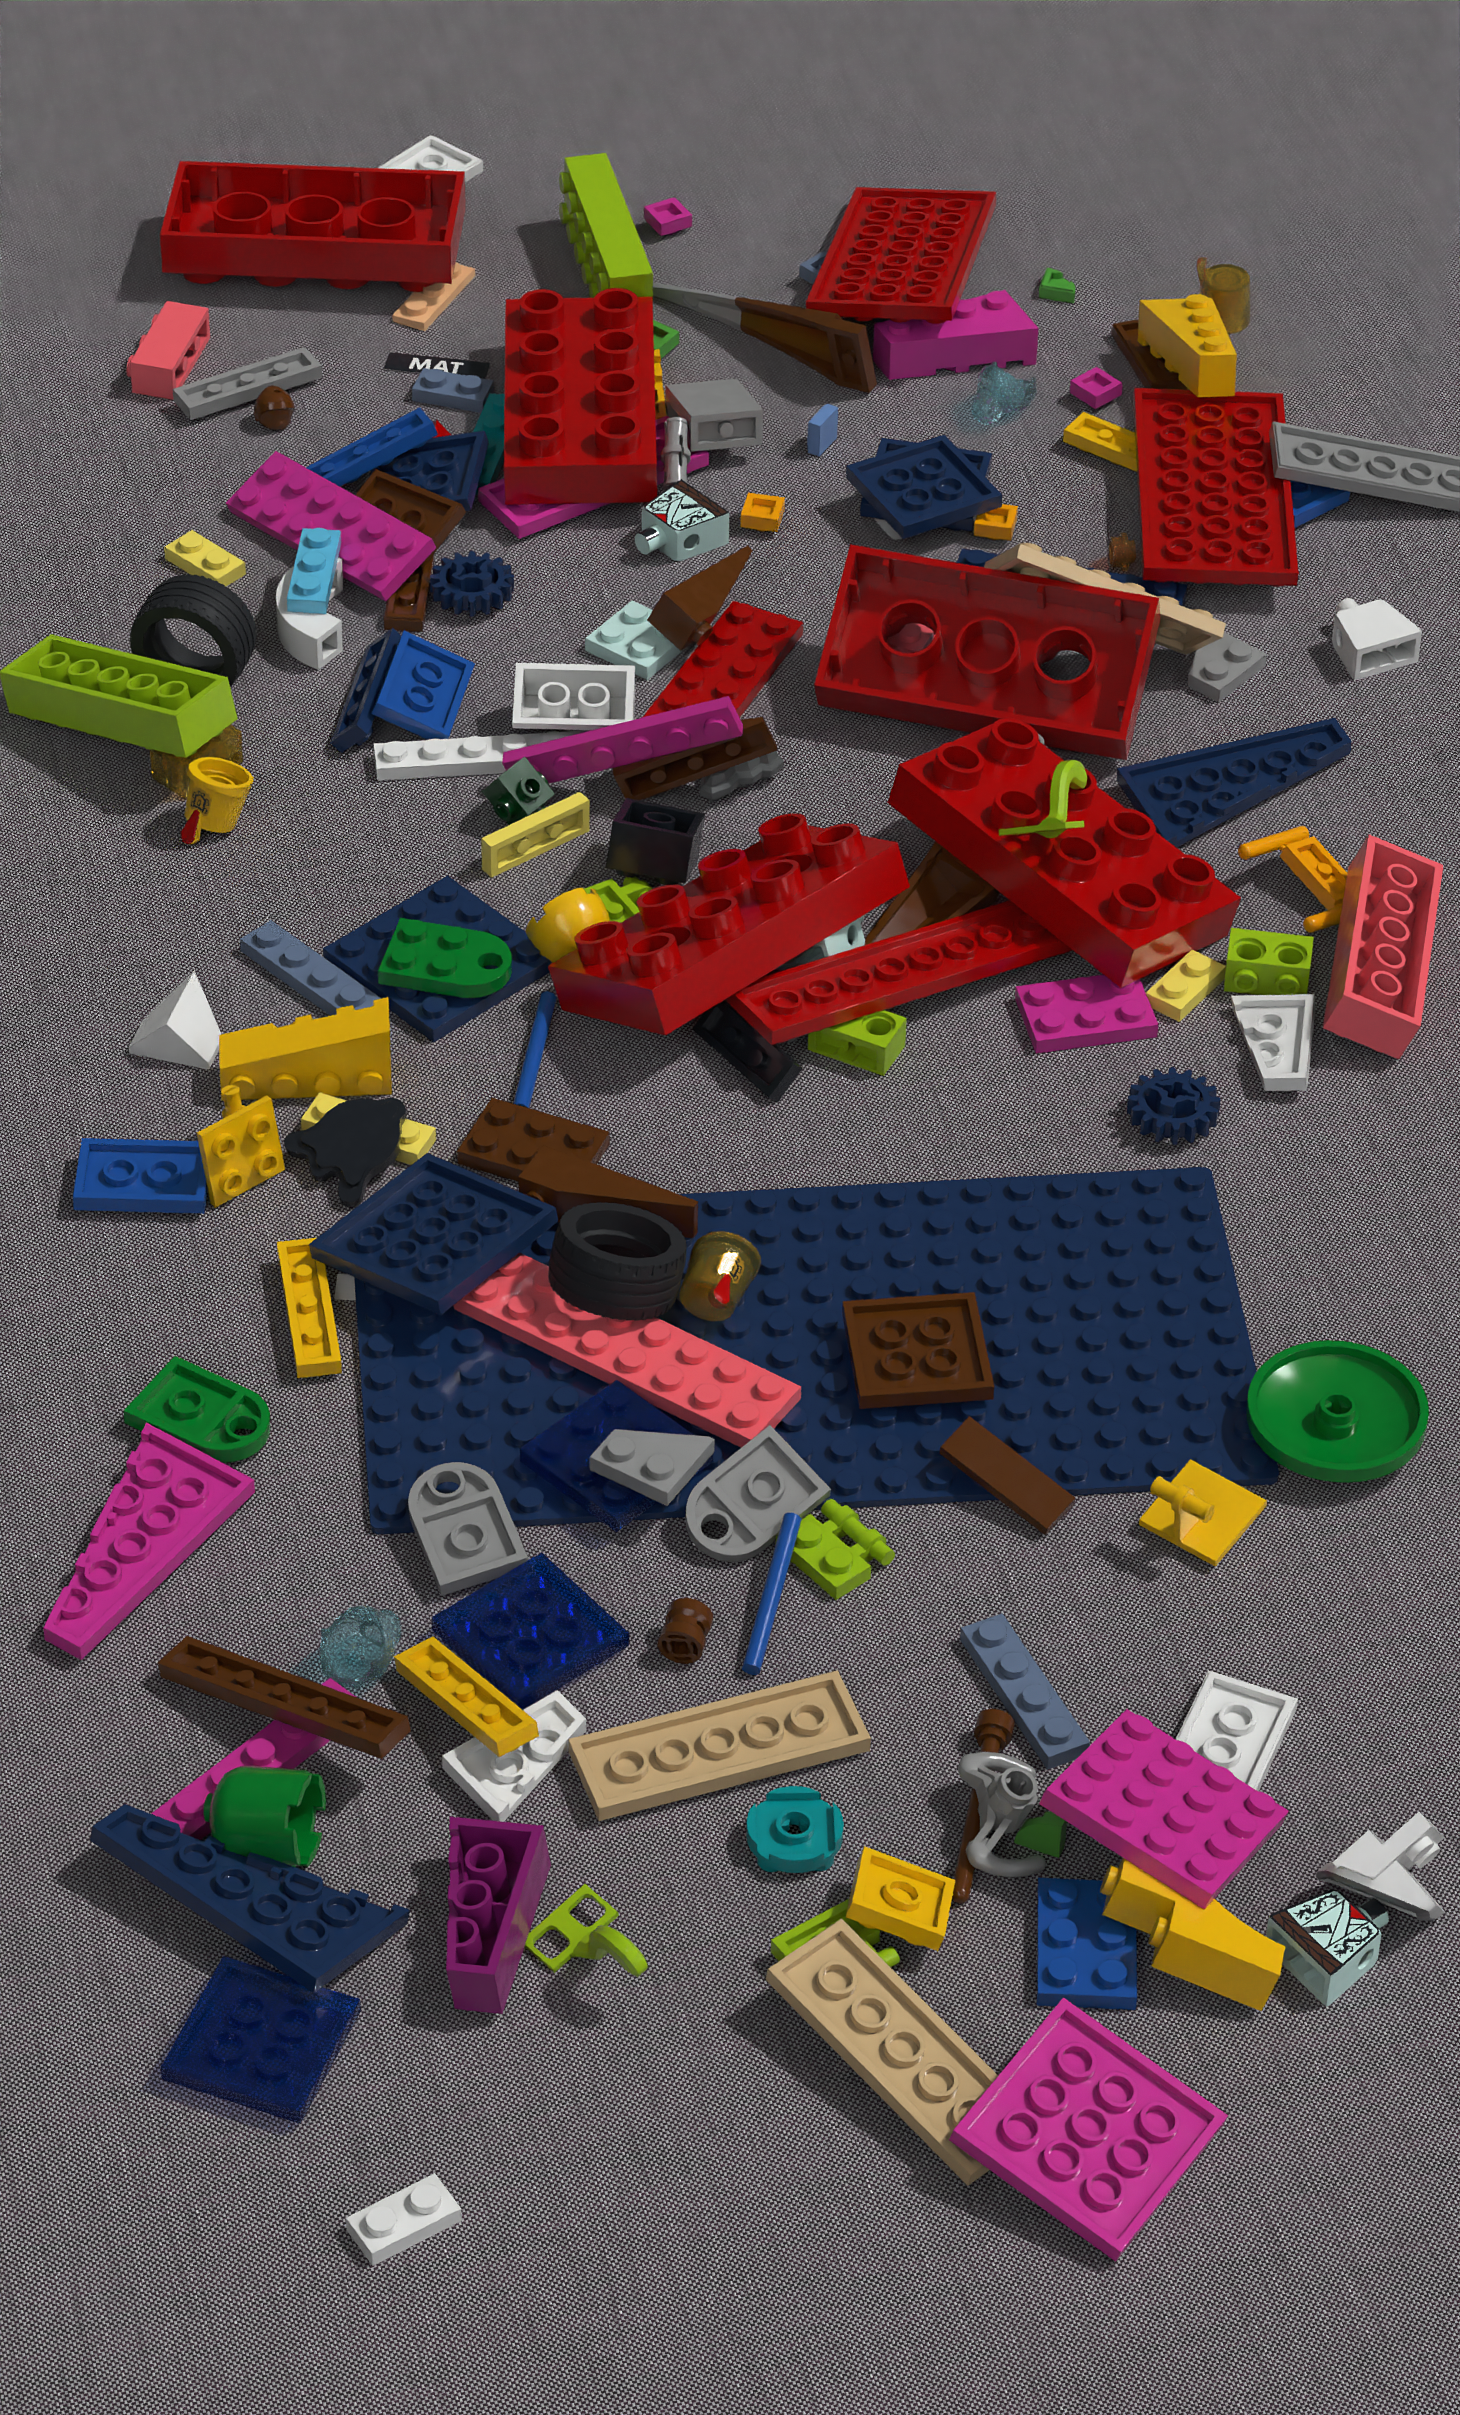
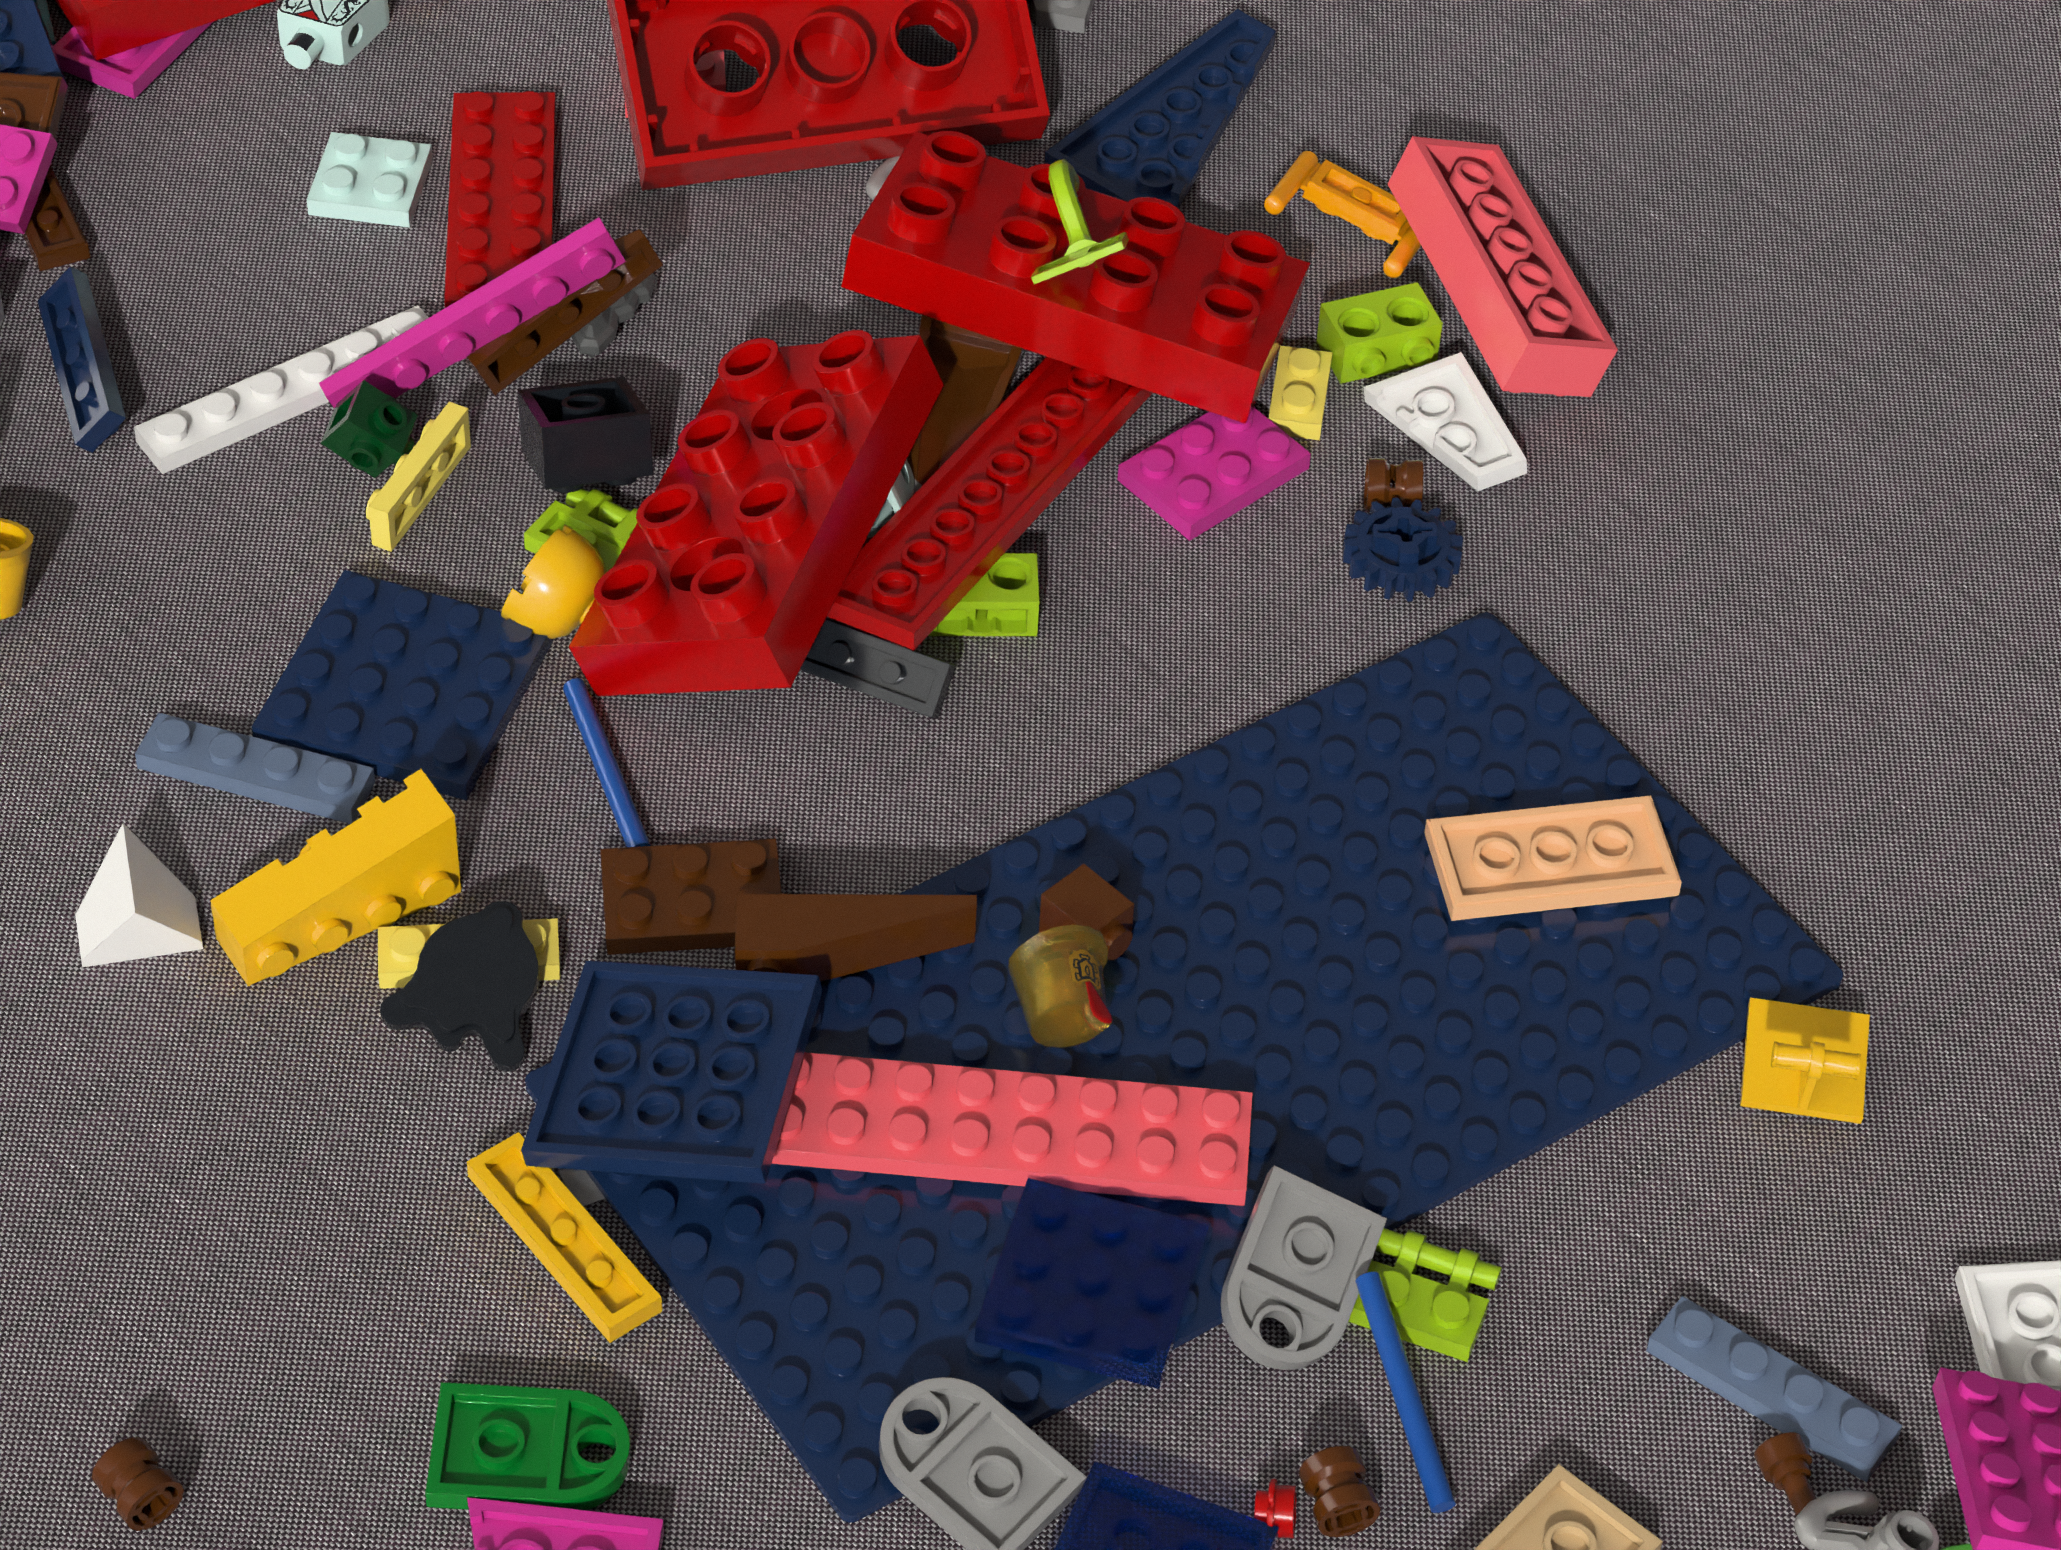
camera: 30 degrees left, 5 degrees up
blue plate [73,1138,208,1214] -> none
yellow plate [197,1085,285,1207] -> none
blue plate [371,630,475,740] -> none
green plate [378,918,512,998] -> none
dark blue gear [430,551,514,617] -> none
white slope [512,663,635,730] -> none
black tyre [548,1202,687,1320] -> none
light grey wing [590,1429,715,1506] -> none
reddish brown slope [647,545,753,651] -> none
reddish brown plate [842,1292,994,1409] -> none
reddish brown tile [939,1416,1076,1536] -> none
green dish [1246,1340,1429,1483] -> none
none -> reddish brown brick [1039,864,1134,966]
none -> red plate [1254,1479,1297,1544]
none -> reddish brown wheel [1364,457,1424,511]
none -> light nougat tile [1424,795,1682,921]

